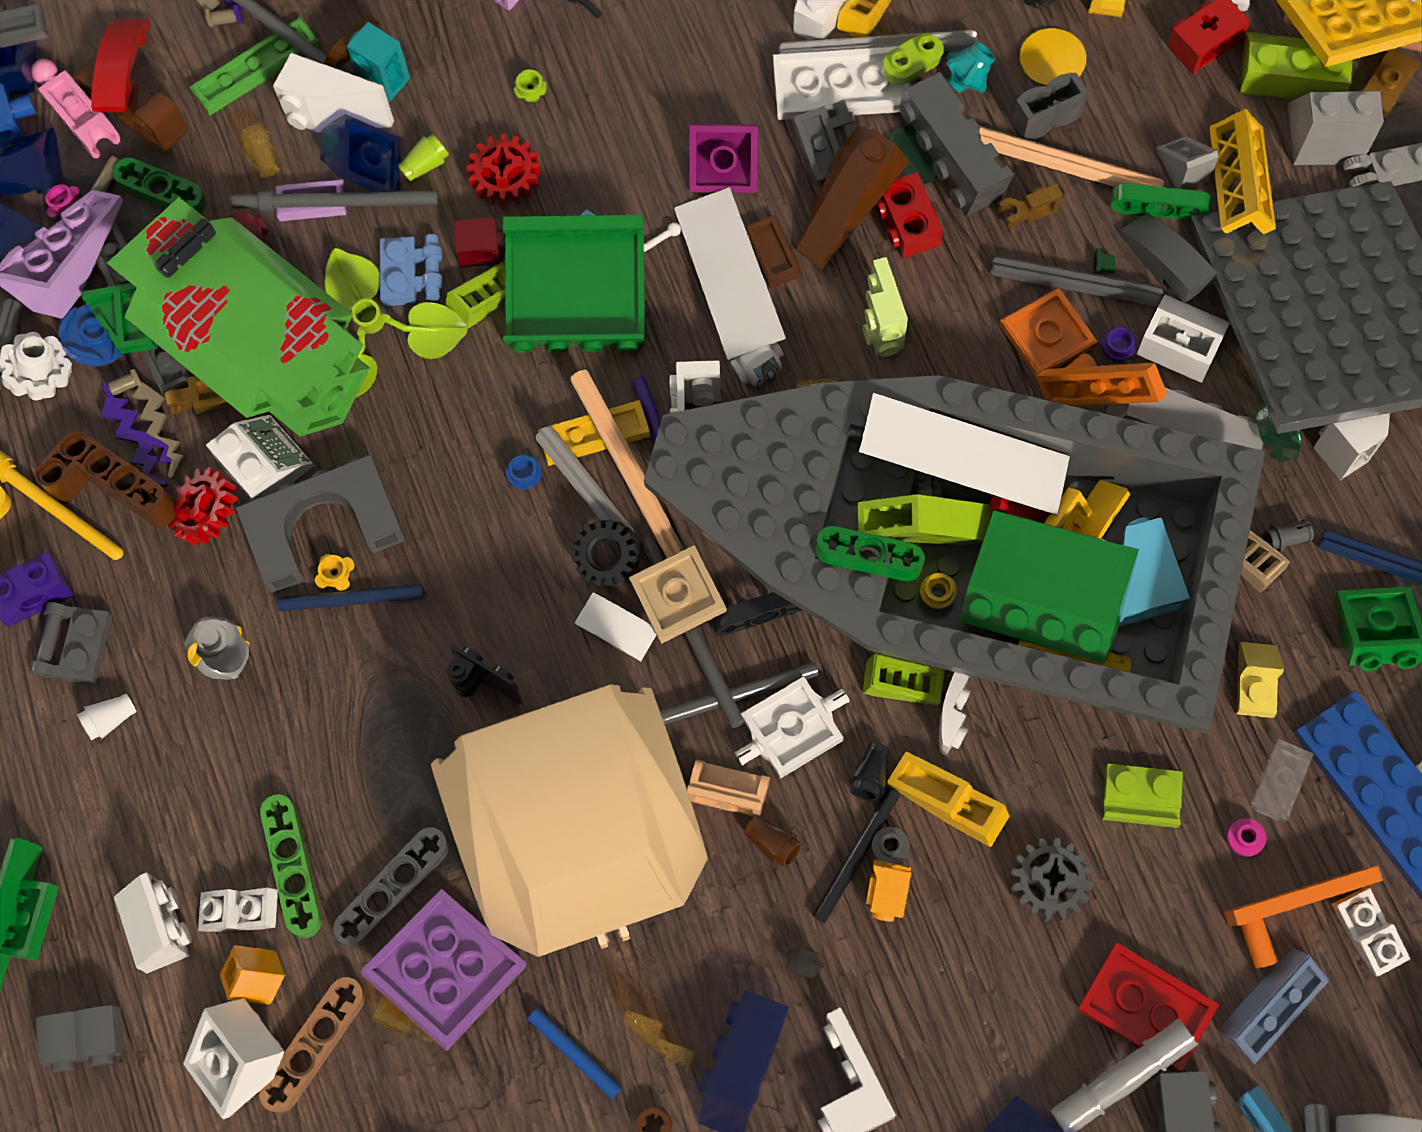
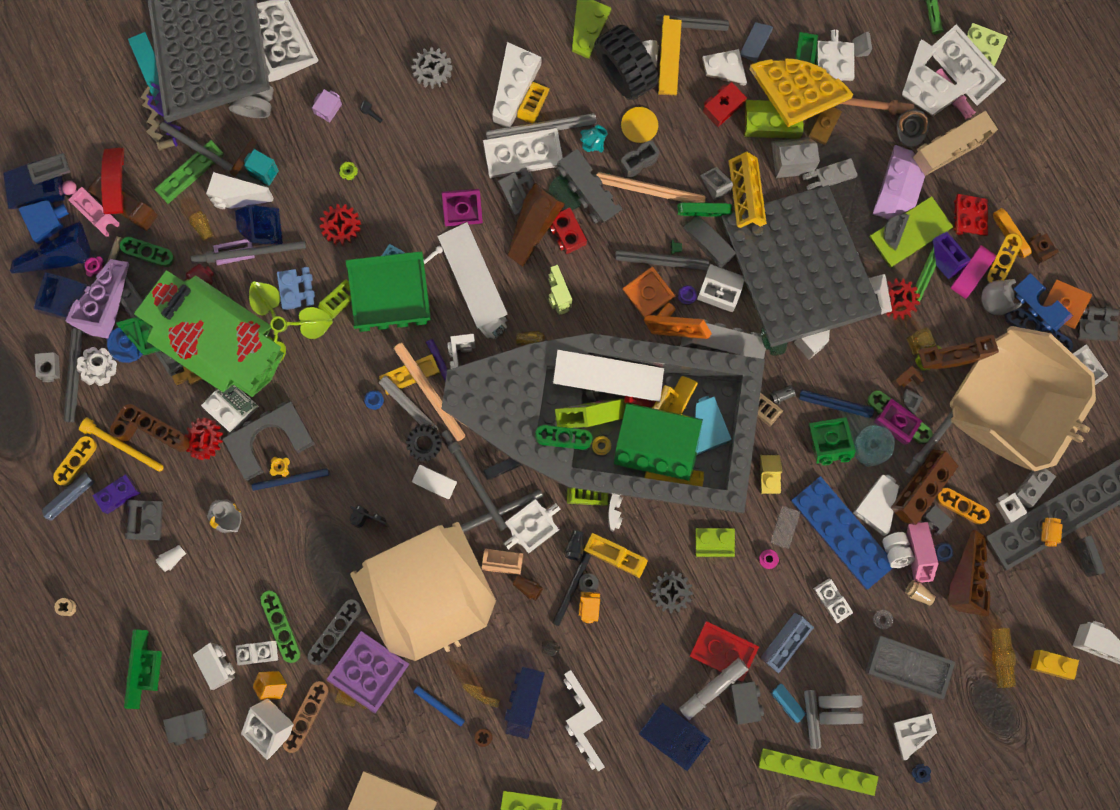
camera: 15 degrees left, 10 degrees up
piece [101,369,184,487] -> none
lime cone [398,133,449,182] -> none
dark red brick [454,217,505,268] -> none
tan plate [629,545,727,644] -> none
reddish brown tile [744,215,801,289] -> none
lime plate [882,33,944,85] -> none
pearl gold plate [998,184,1063,228] -> none
orange piece [1223,866,1383,969] -> none

